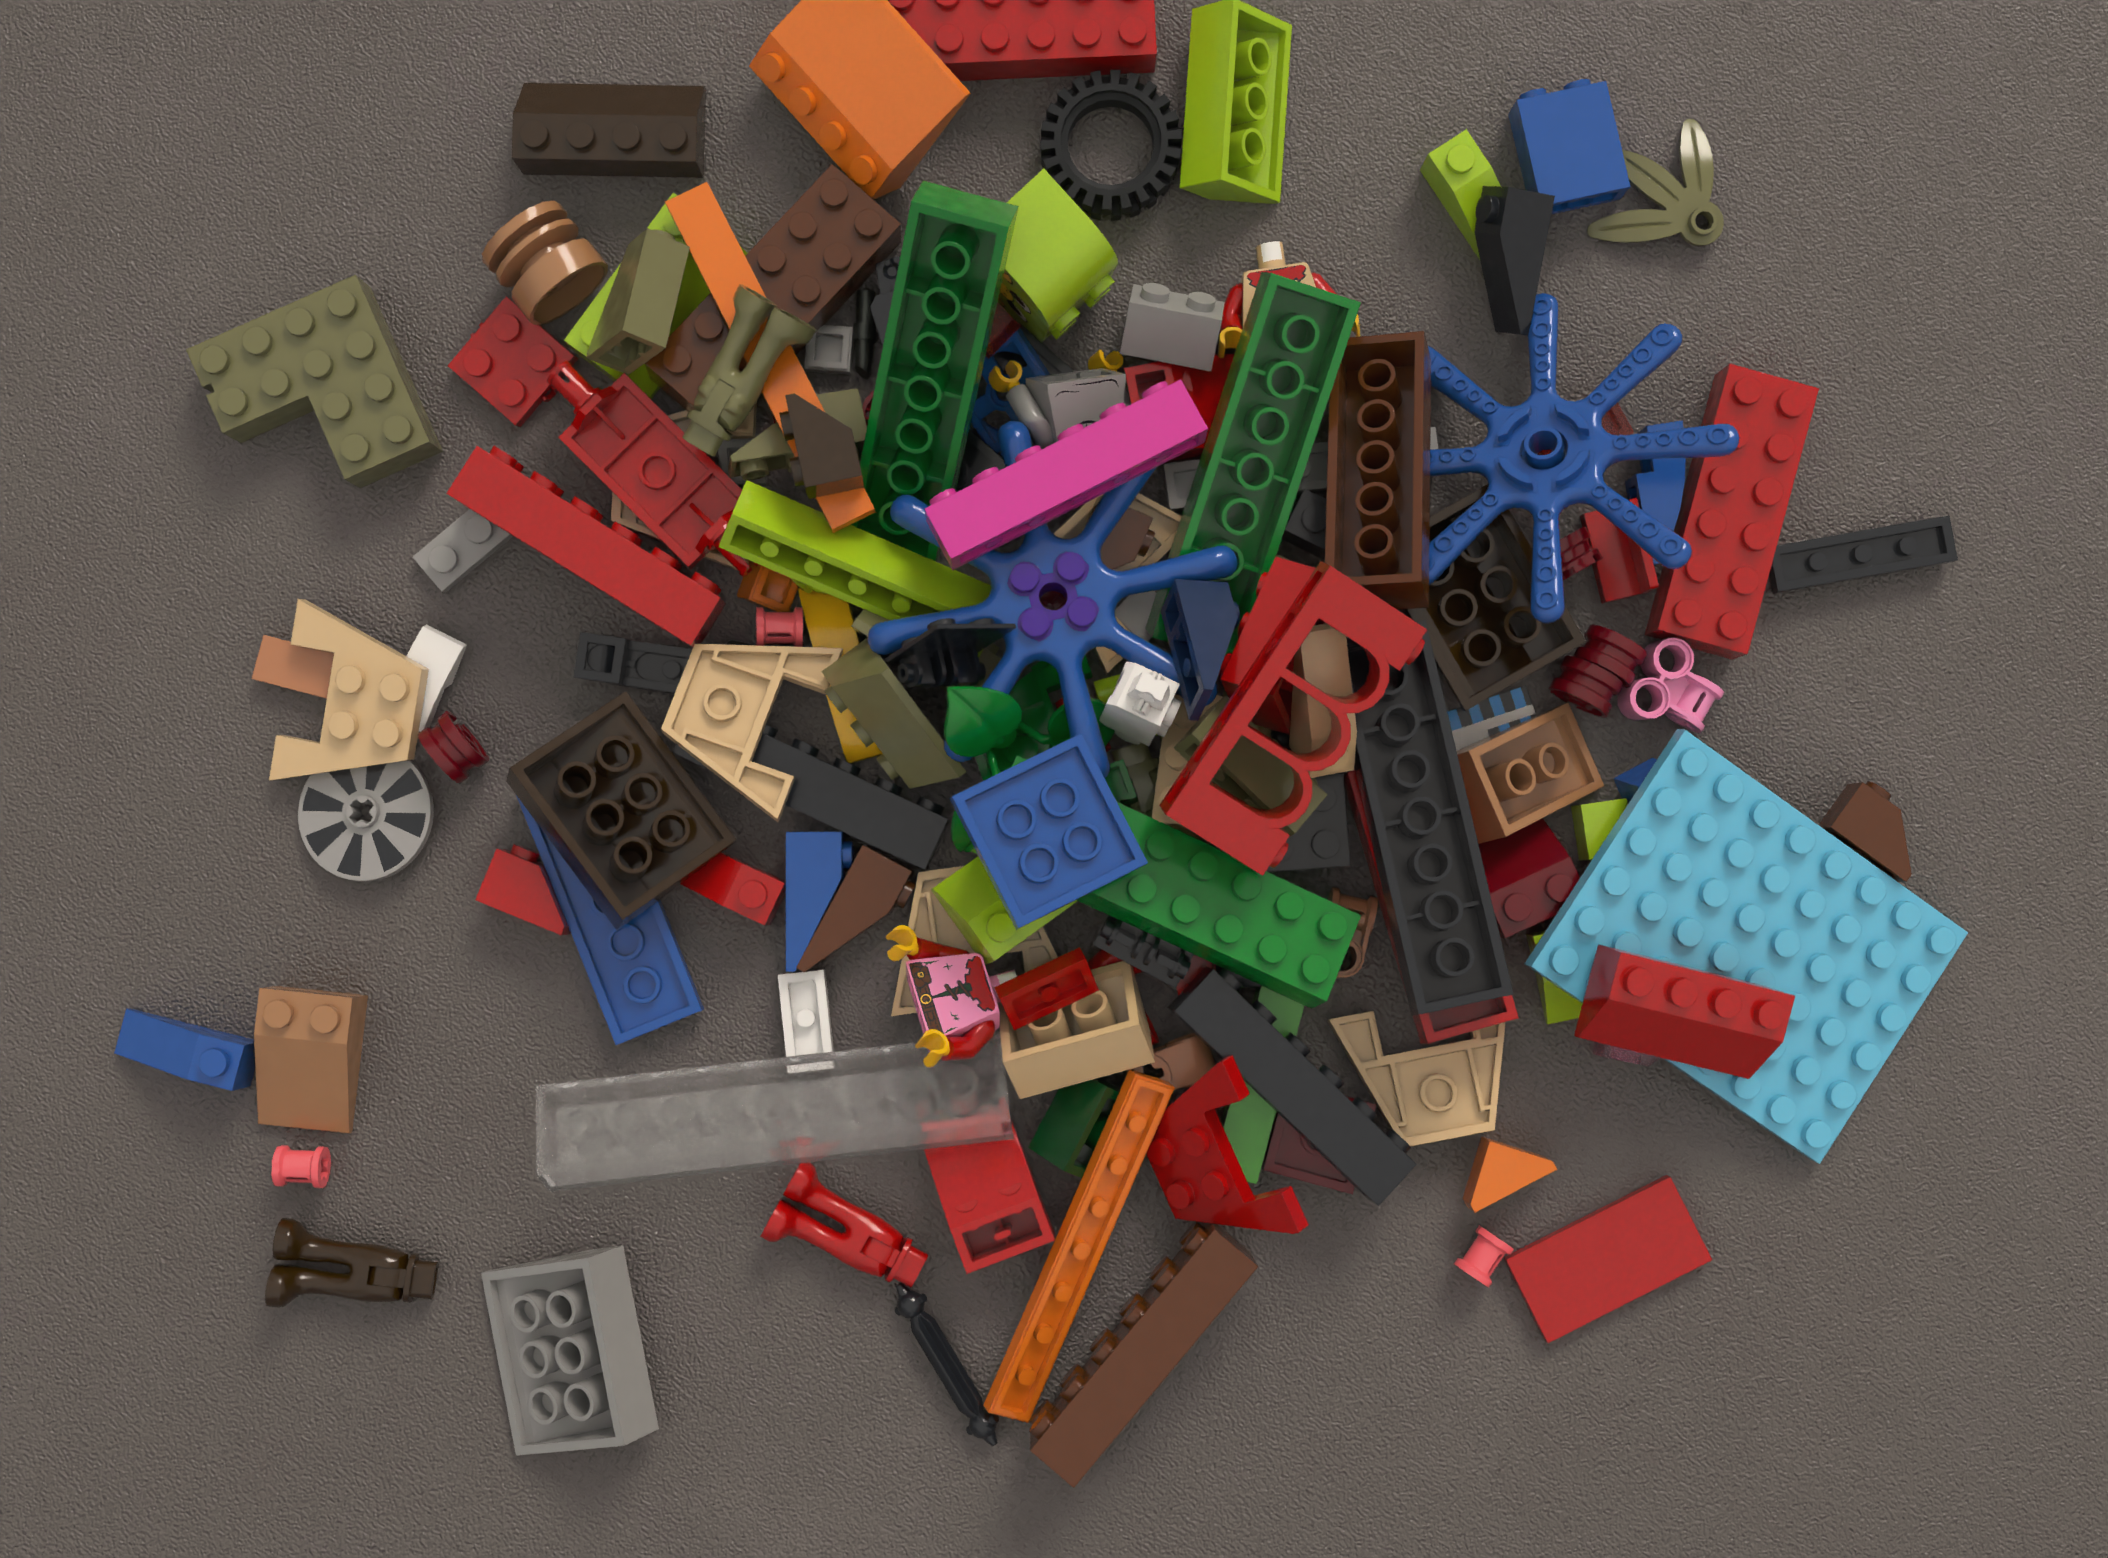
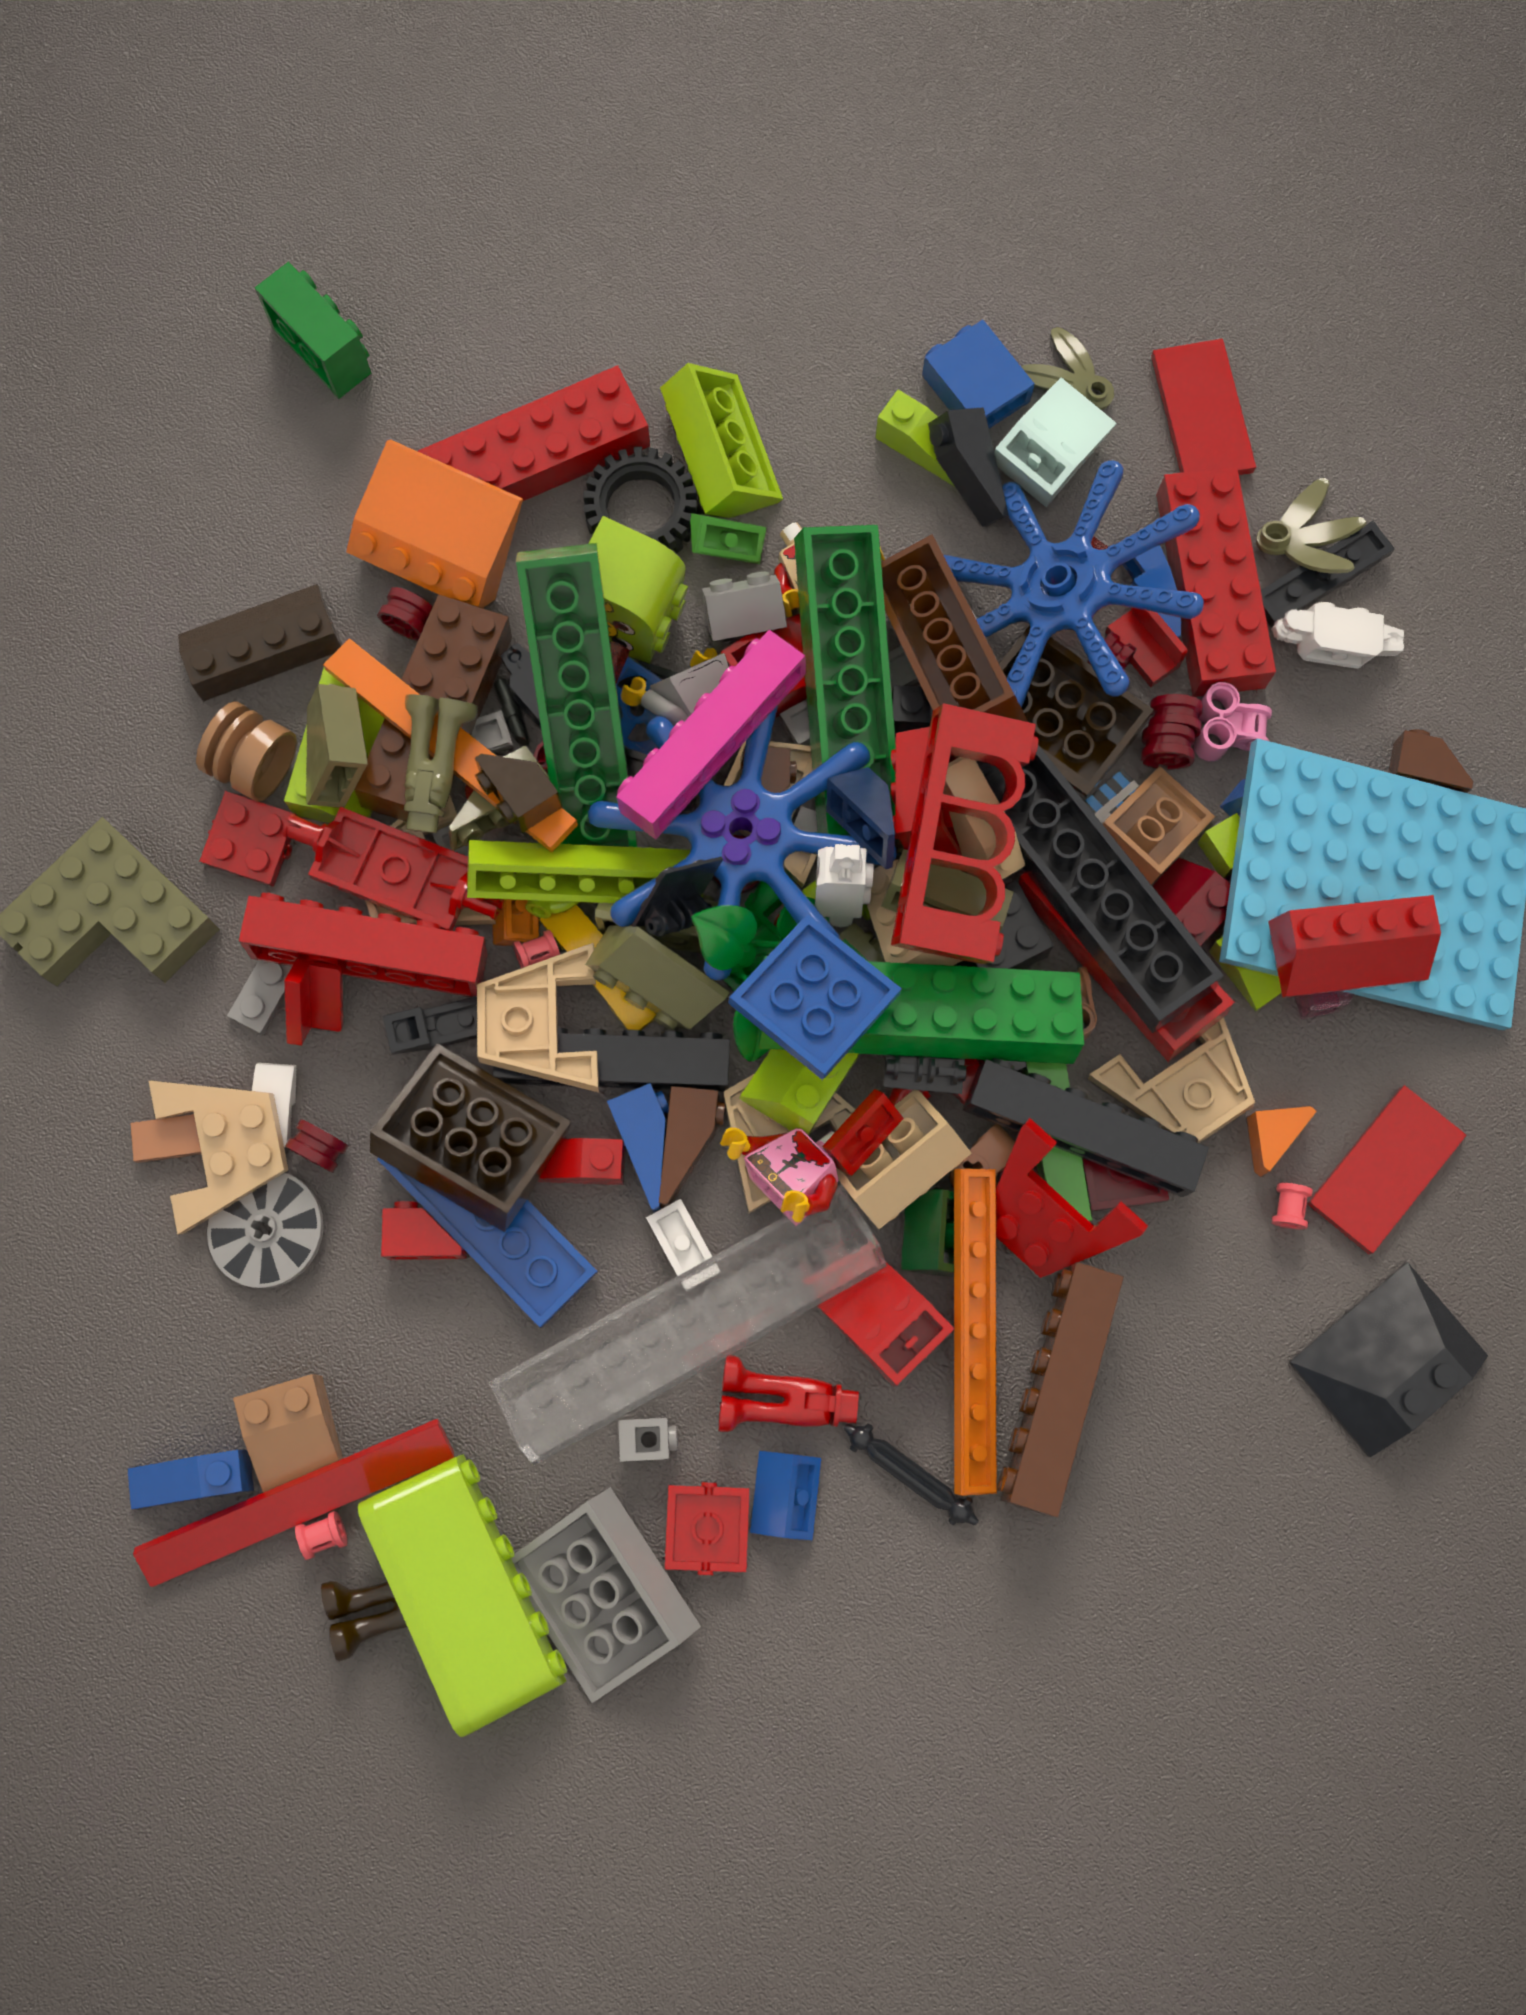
camera: 20 degrees left, 10 degrees down
none -> red tile [133,1418,454,1588]
none -> red panel [284,959,343,1046]
none -> lime windscreen [358,1454,567,1738]
none -> dark red wheel [377,587,433,641]
none -> light grey brick [618,1418,678,1462]
none -> red plate [665,1482,750,1575]
none -> bright green slope [690,513,767,564]
none -> blue panel [750,1451,821,1540]
none -> light aqua slope [994,378,1117,508]
none -> red tile [1151,338,1256,475]
none -> olive plant [1256,478,1366,573]
none -> white hinge [1271,602,1404,669]
none -> black slope [1289,1262,1488,1457]

